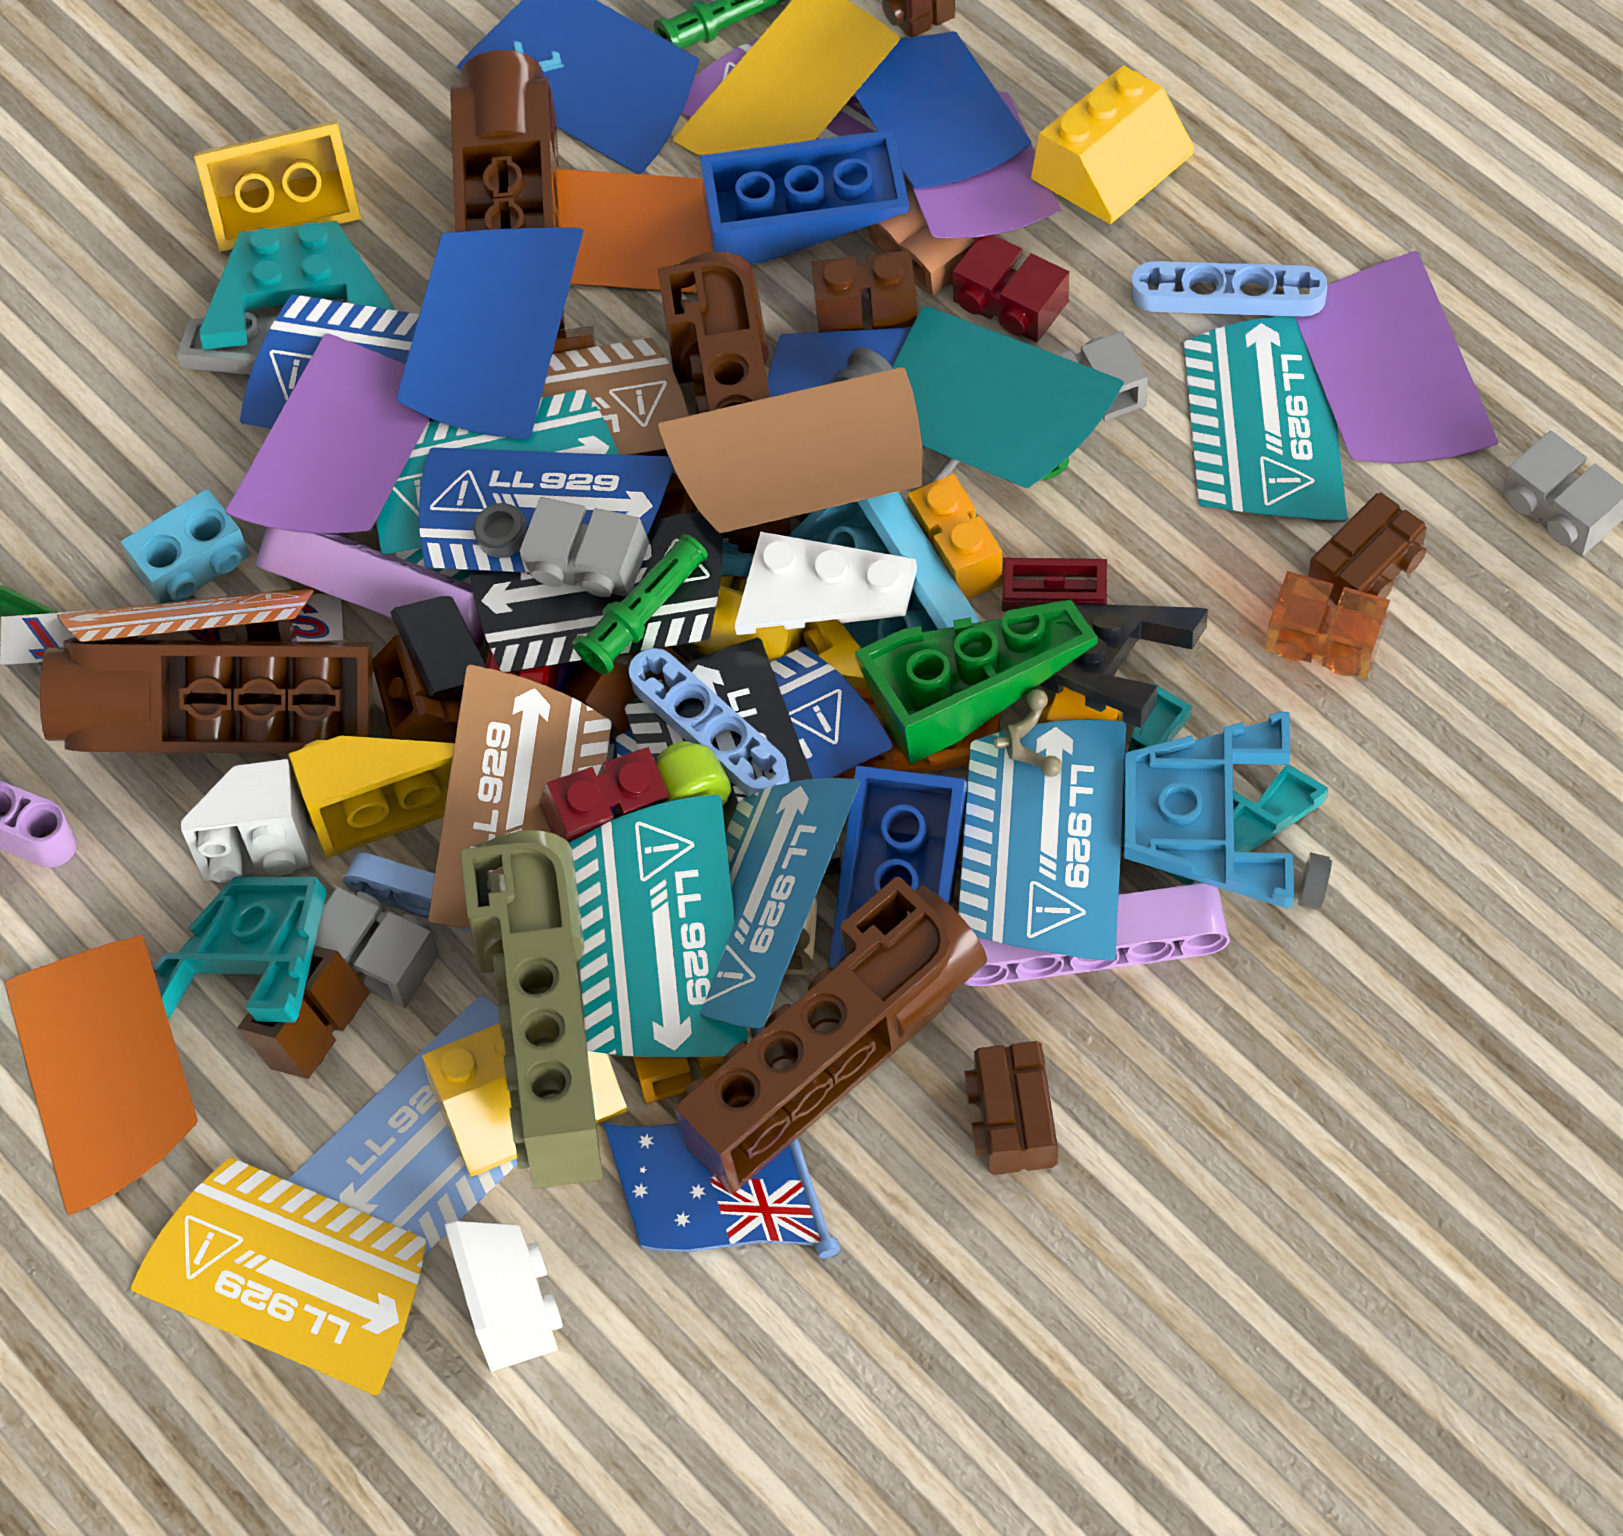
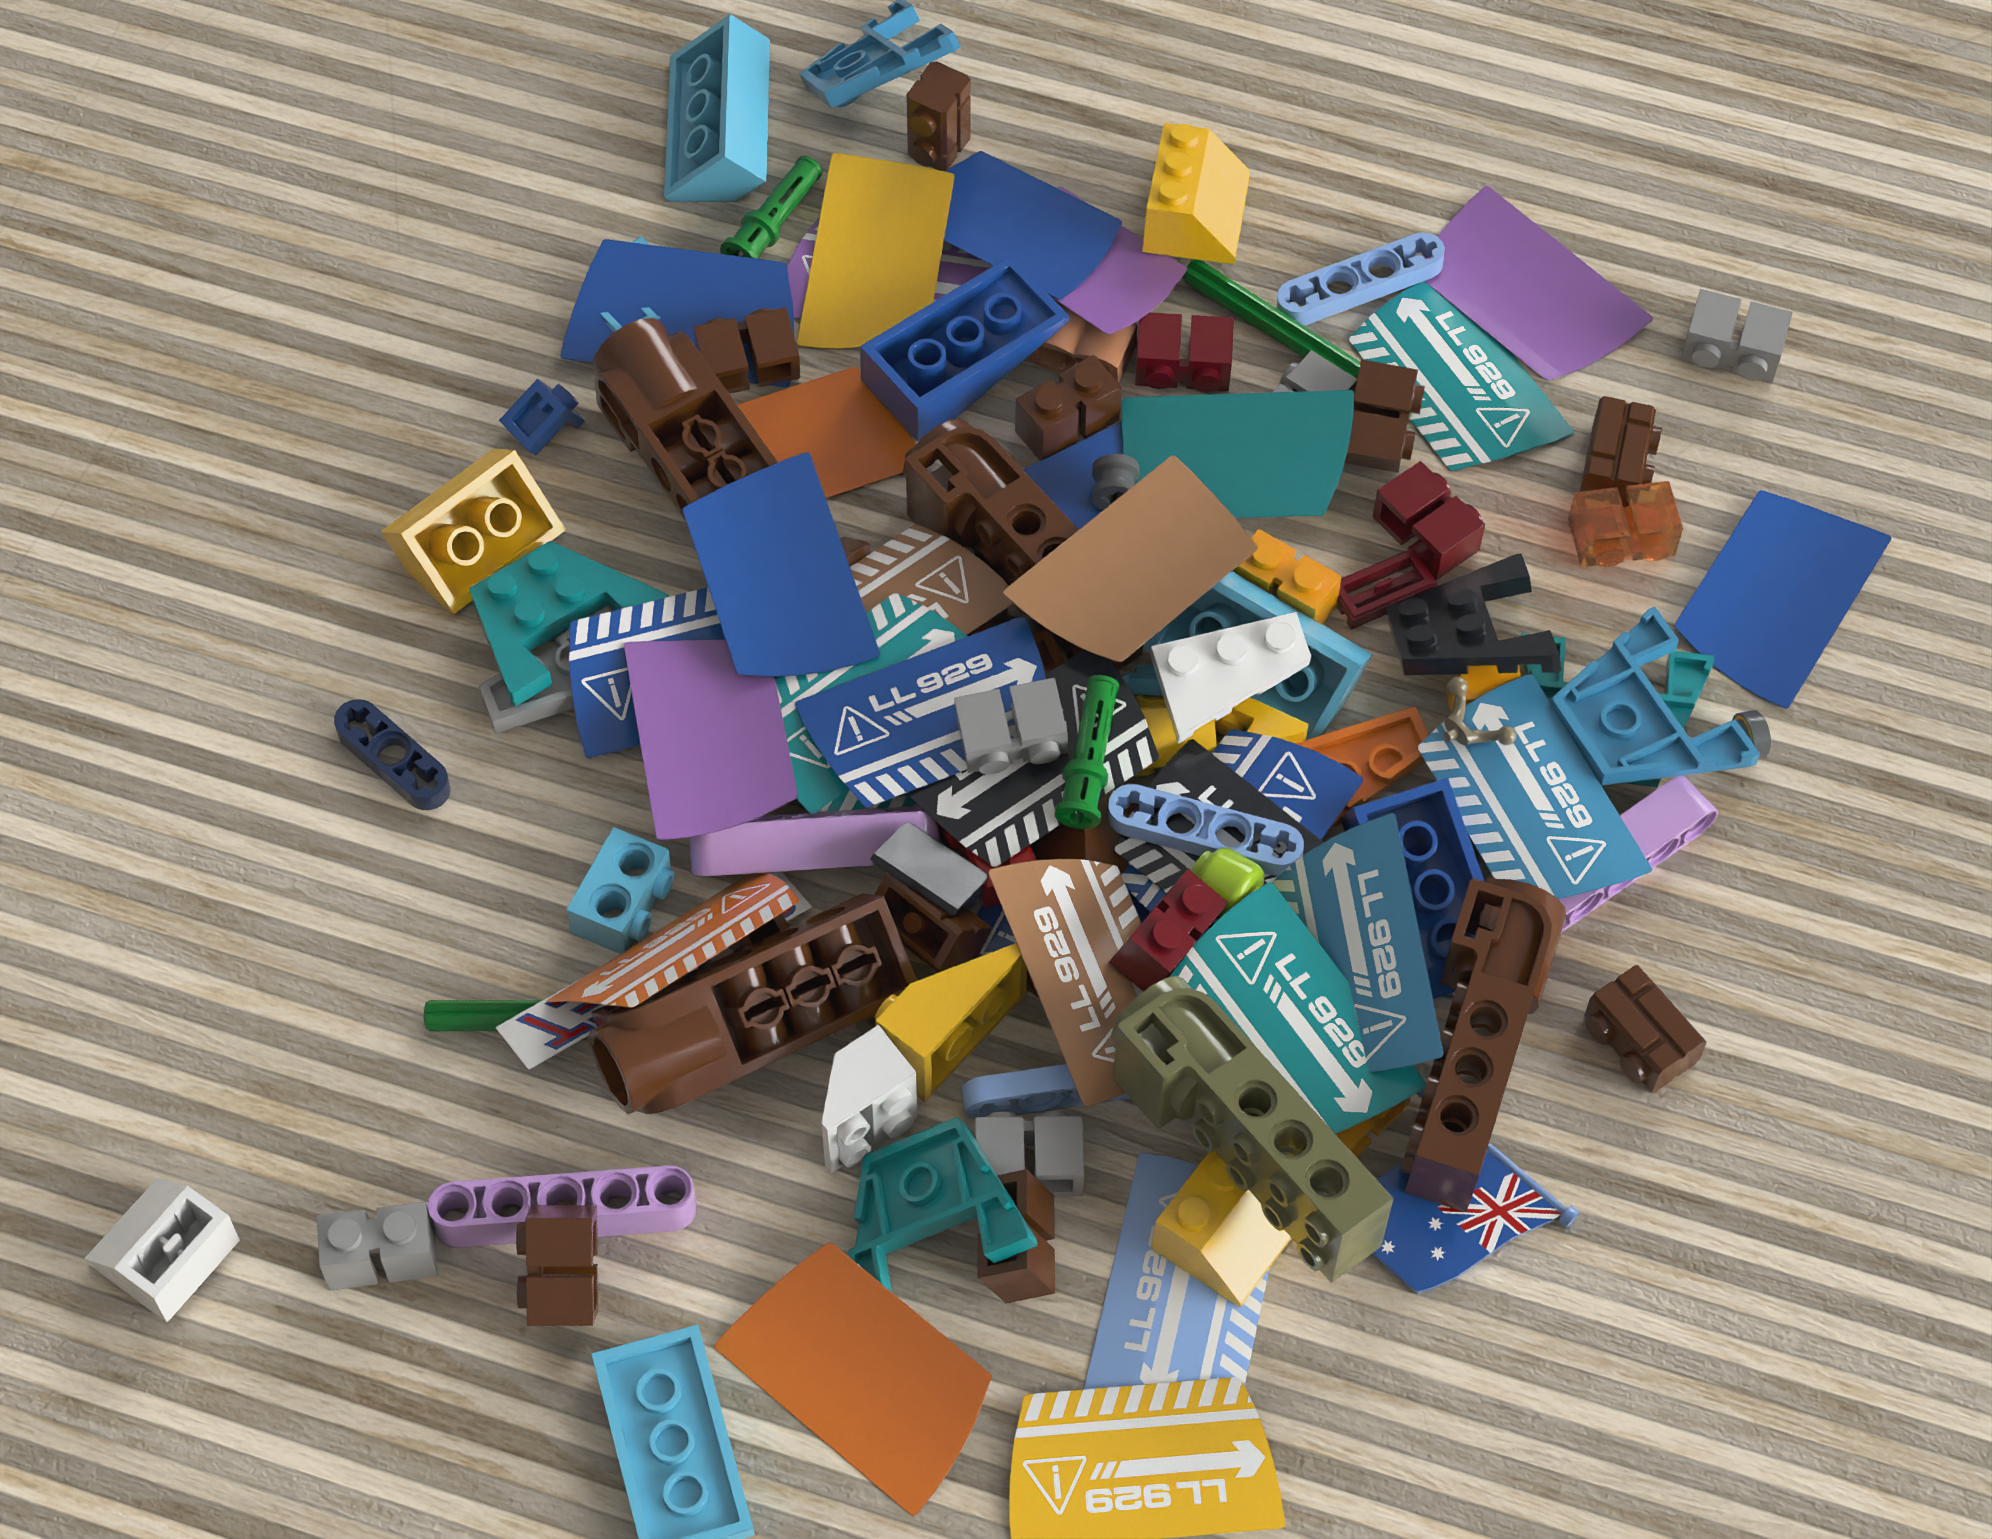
camera: 35 degrees left, 0 degrees up
white slope [445,1221,563,1372] -> none
dark grey tile [473,503,528,558] -> none
green wedge [855,600,1098,765] -> none
none -> dark blue beam [334,699,451,810]
none -> blue bracket [499,379,585,456]
none -> reddish brown piece [694,307,800,394]
none -> green axle [1183,259,1413,418]
none -> reddish brown piece [1345,359,1425,473]
none -> dark red piece [1373,461,1486,581]
none -> blue sticker [1675,490,1892,709]

